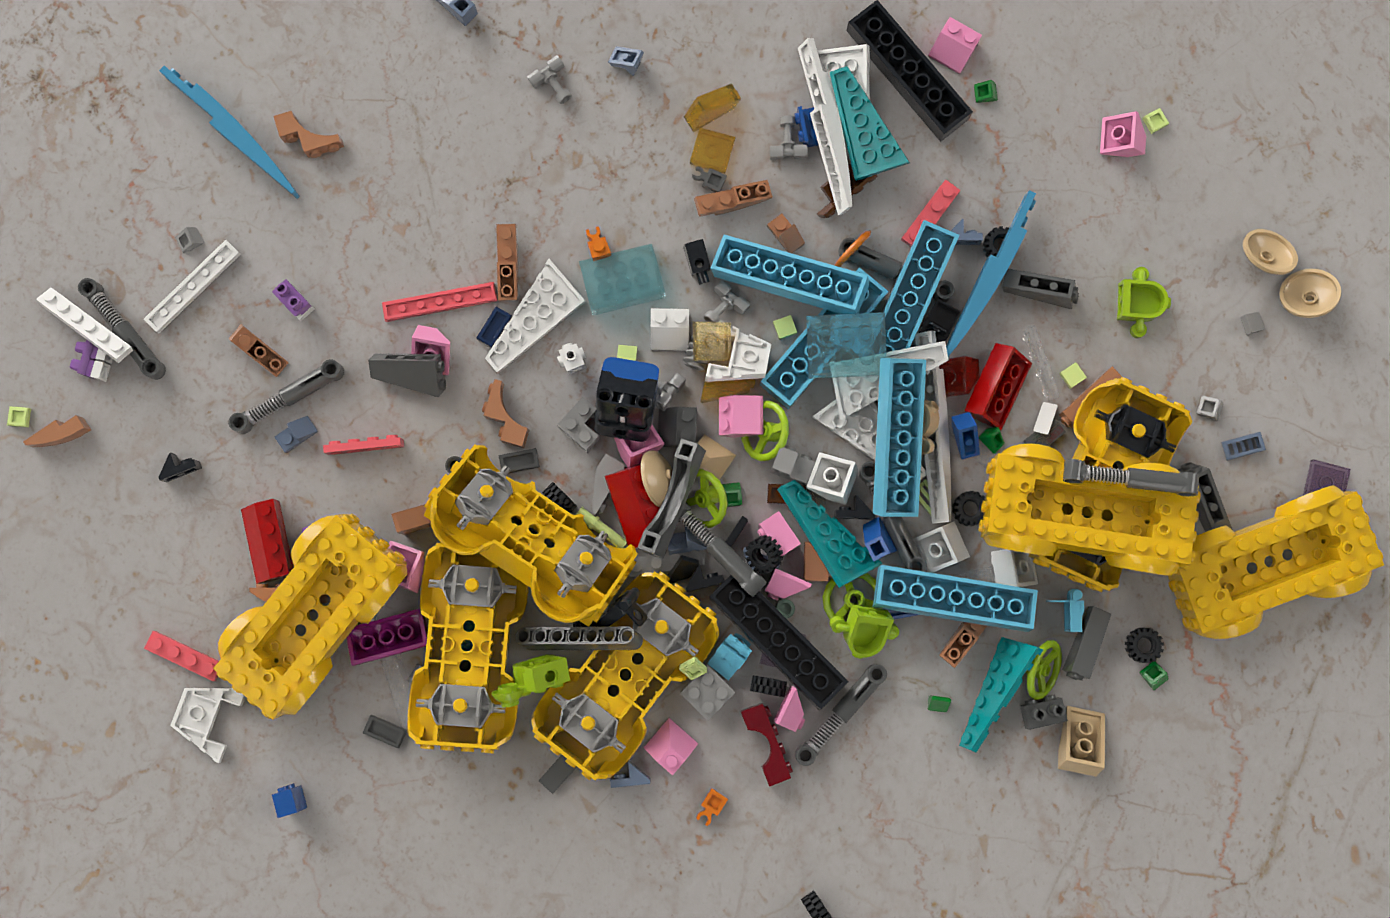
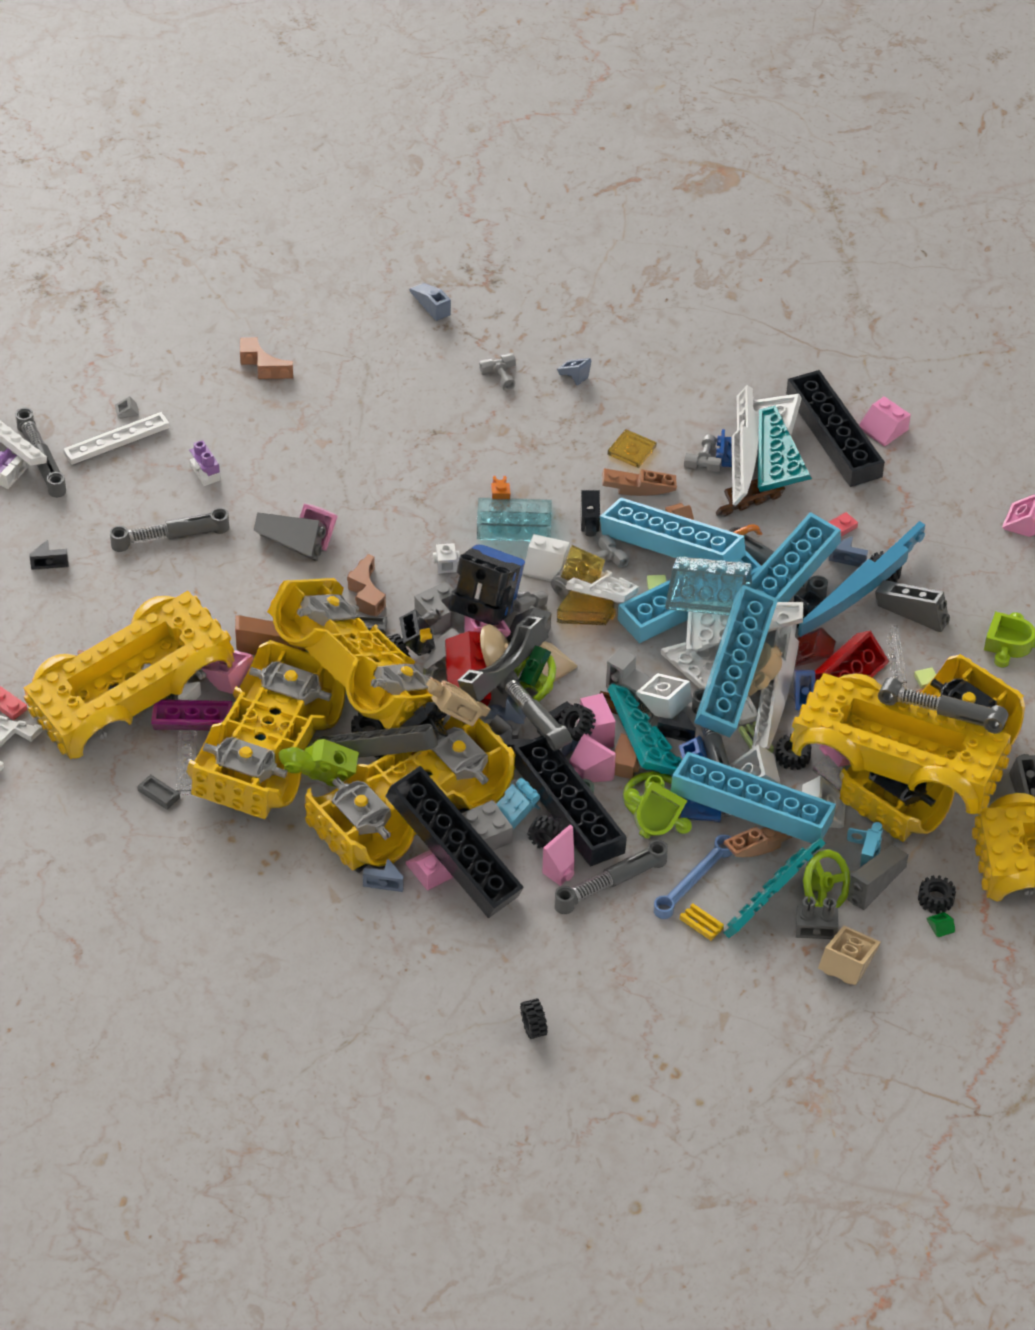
camera: 15 degrees right, 35 degrees down
dark azure slope [159,66,300,199] -> none
nougat slope [229,324,289,377] -> none
red slope [241,499,294,584] -> none
blue brick [272,783,307,818] -> none
sand blue slope [274,416,318,453] -> none
coral plate [323,435,404,455] -> none
coral tile [382,282,497,322] -> none
dark blue tile [476,306,513,348] -> none
white wing [485,259,585,374] -> none
nougat slope [496,224,518,300] -> none
dark grey tile [539,755,577,794] -> none
yellowish green tile [679,657,707,680] -> none
clear yellow slope [684,83,741,132] -> none
dark grey plate [692,167,727,193] -> none
orange plate [696,788,728,826] -> none
bright pink slope [719,395,763,438] -> none
green slope [722,482,742,507] -> none
lime piece [741,400,789,462] -> none
dark red arch [741,703,793,787] -> none
green slope [927,695,951,713] -> none
green slope [974,80,998,103] -> none
none -> black brick [385,765,524,918]
none -> black torso [399,609,442,656]
none -> tan piece [426,677,491,727]
none -> dark green plate [519,645,551,687]
none -> medium blue piece [654,834,733,919]
none -> yellow tile [679,903,724,941]

